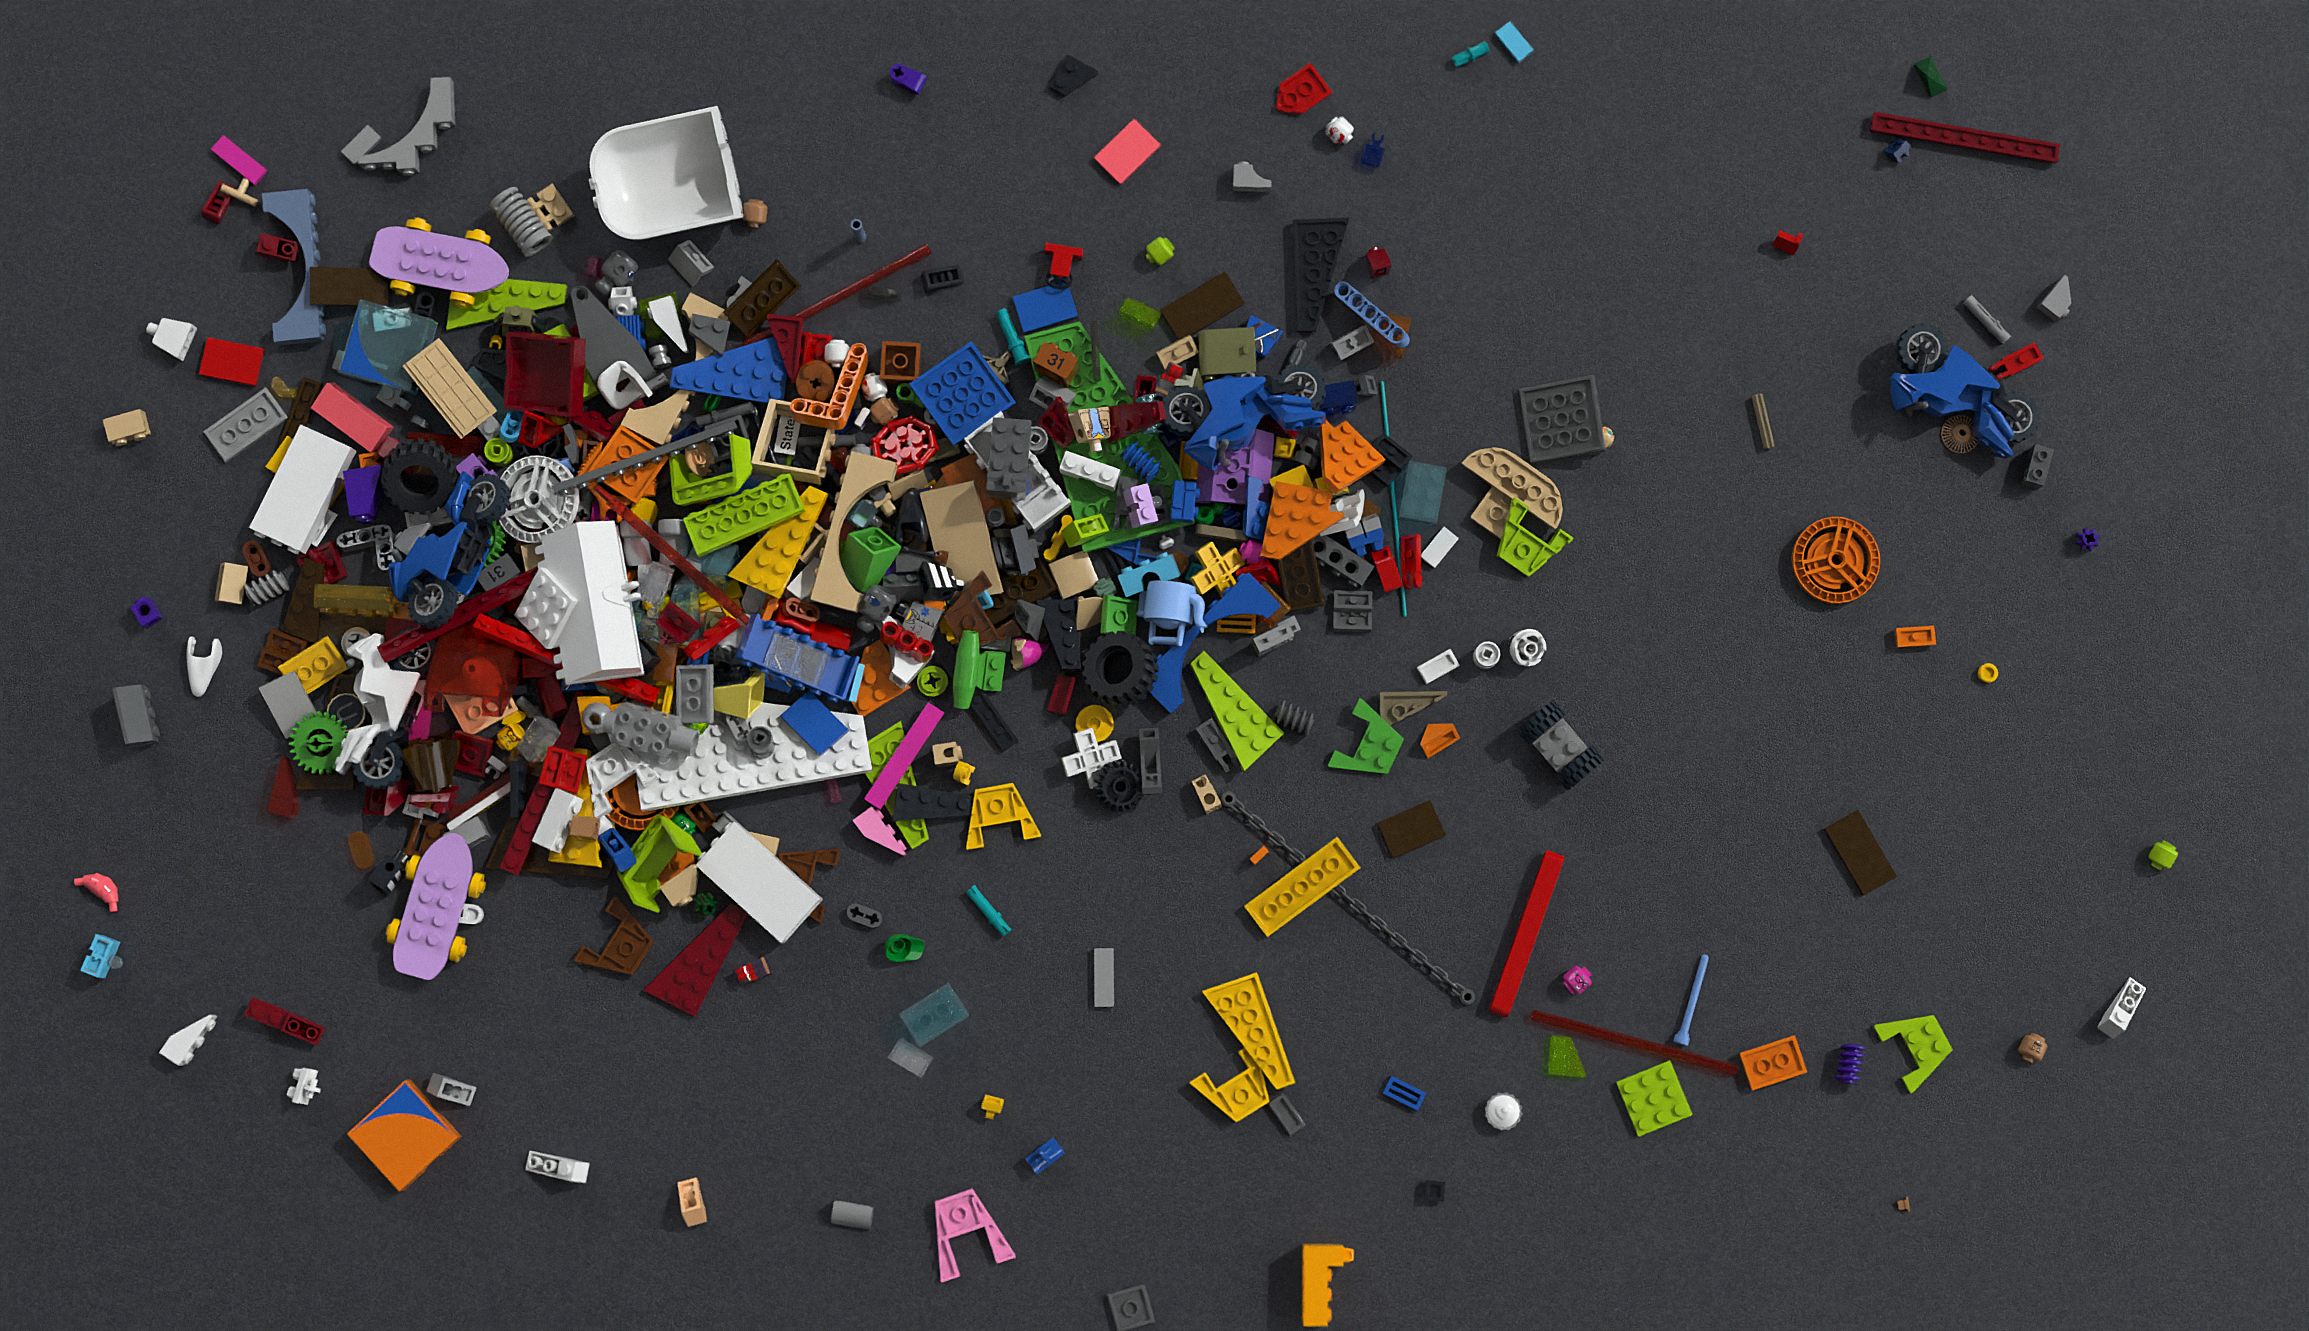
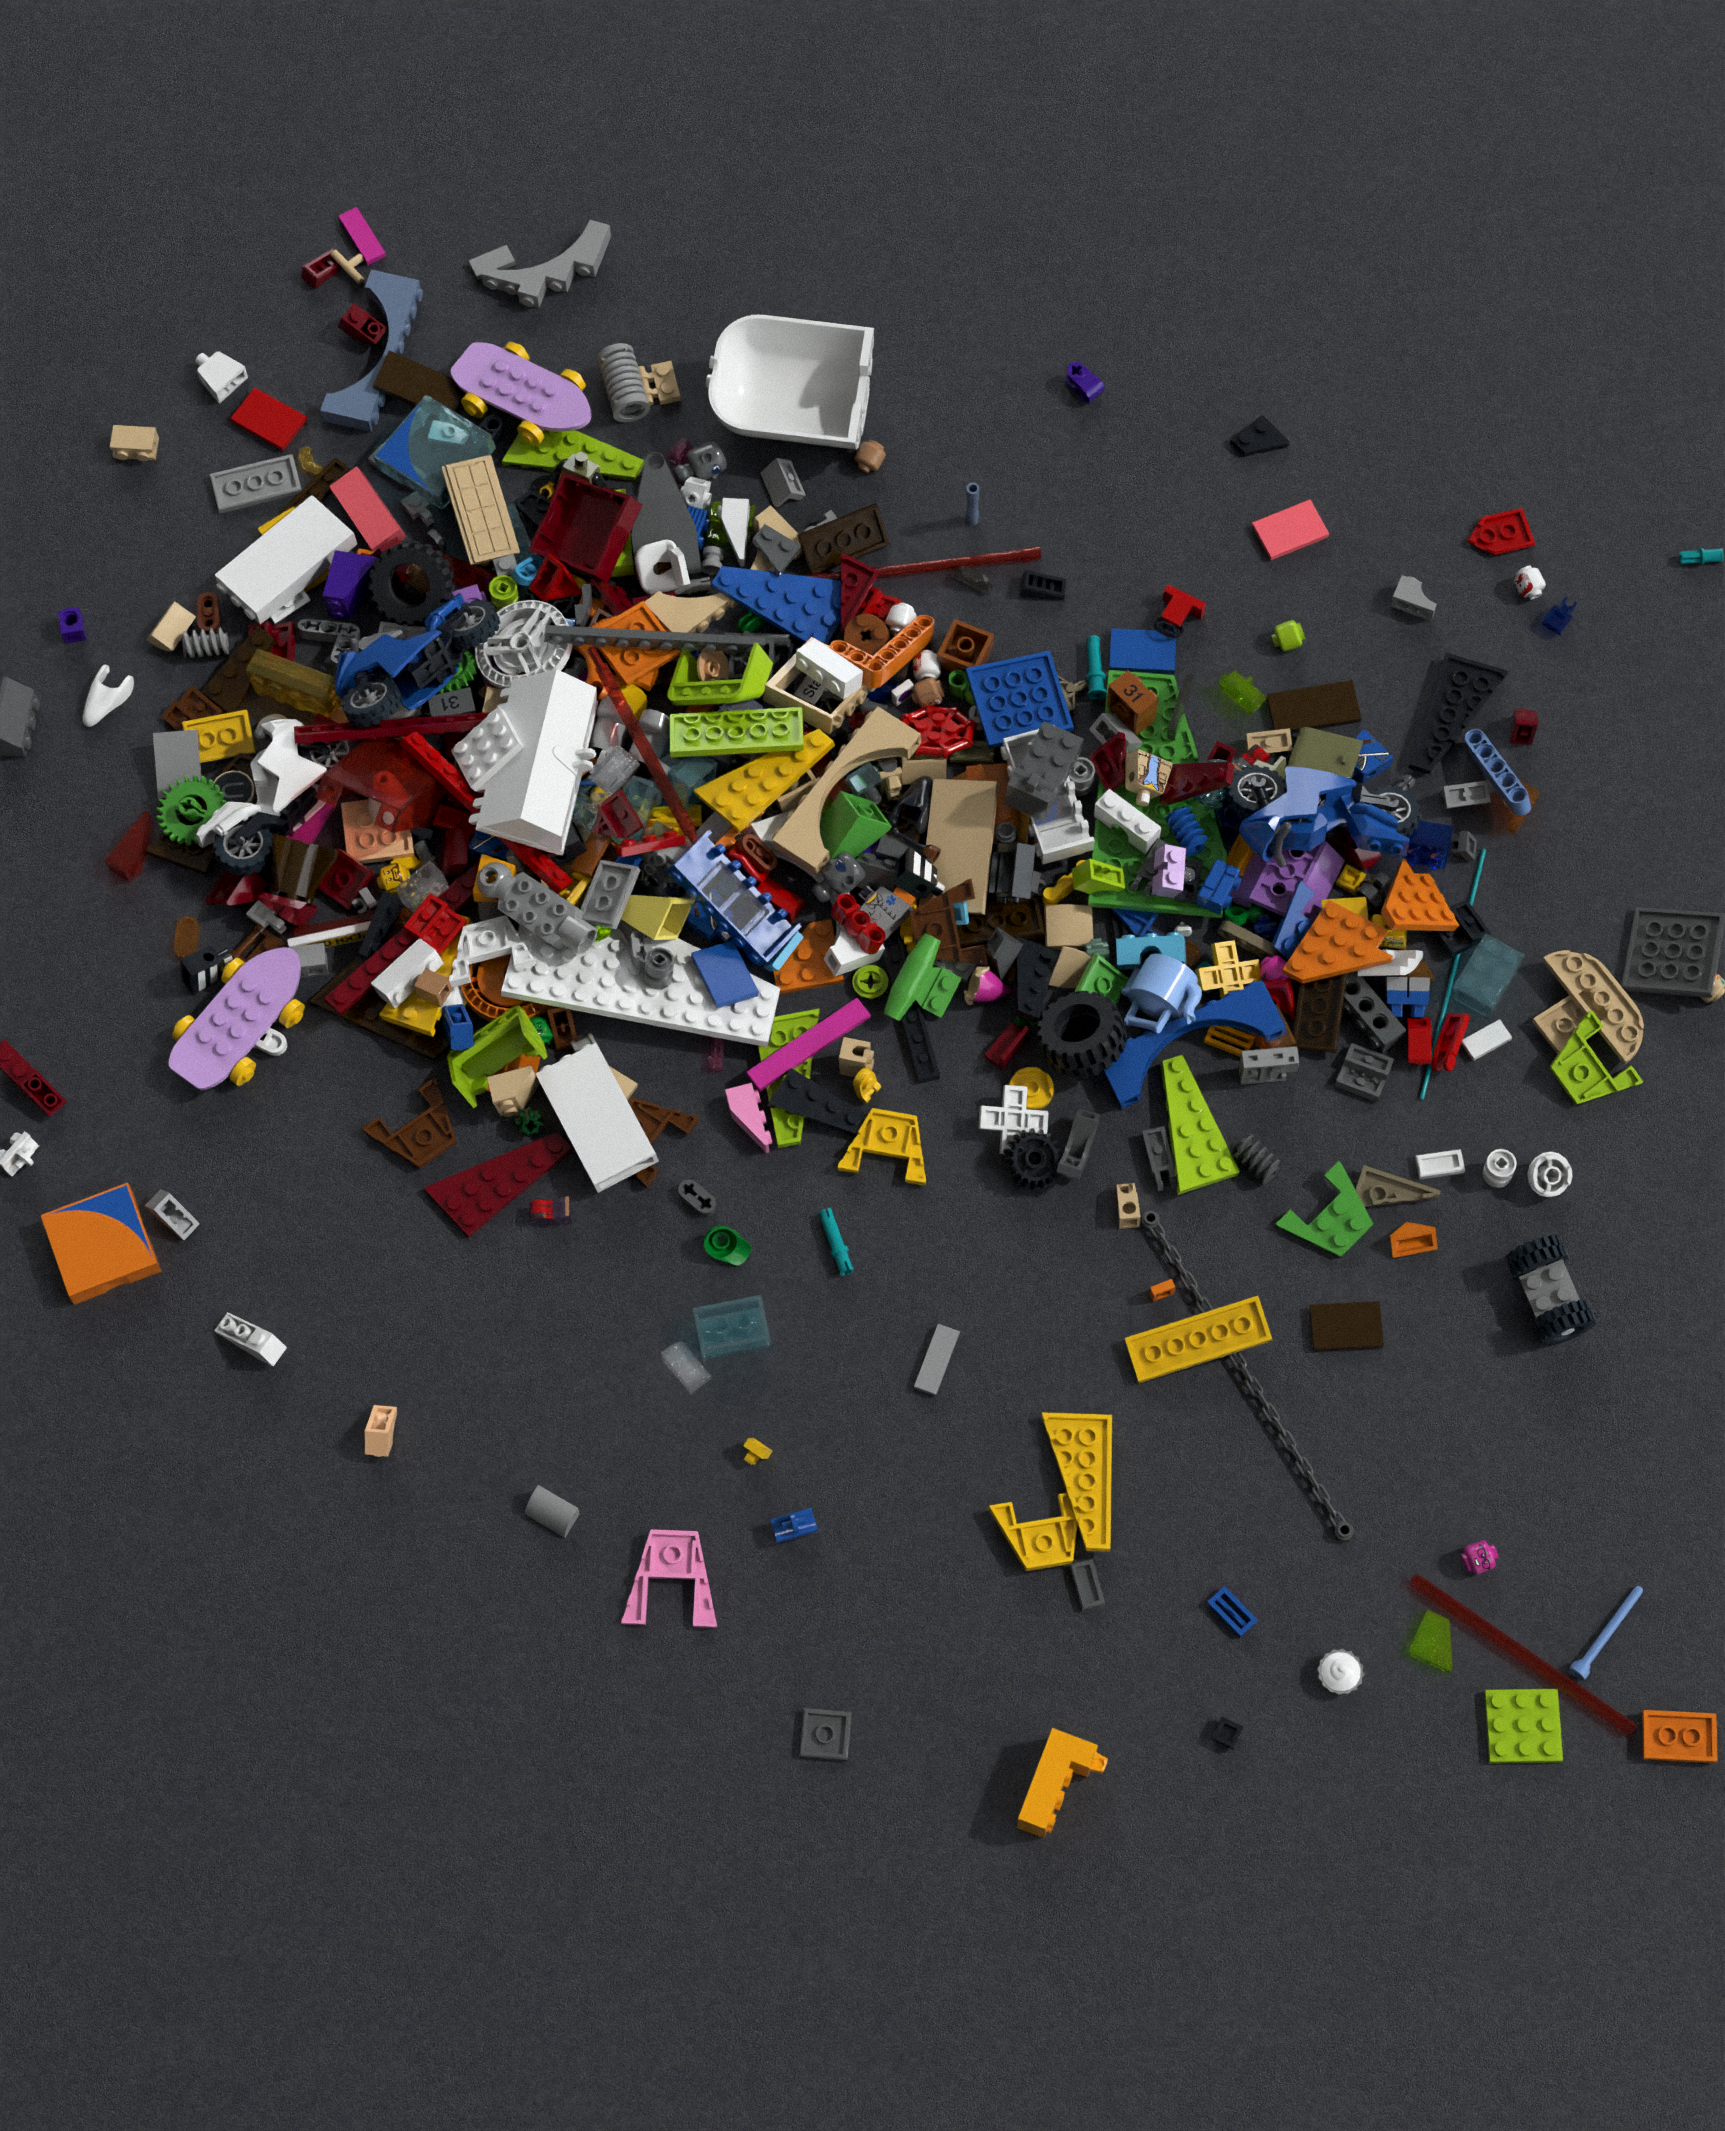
camera: 25 degrees right, 15 degrees down
red beam [1489,850,1565,1018] -> none
none -> white brick [795,638,863,700]

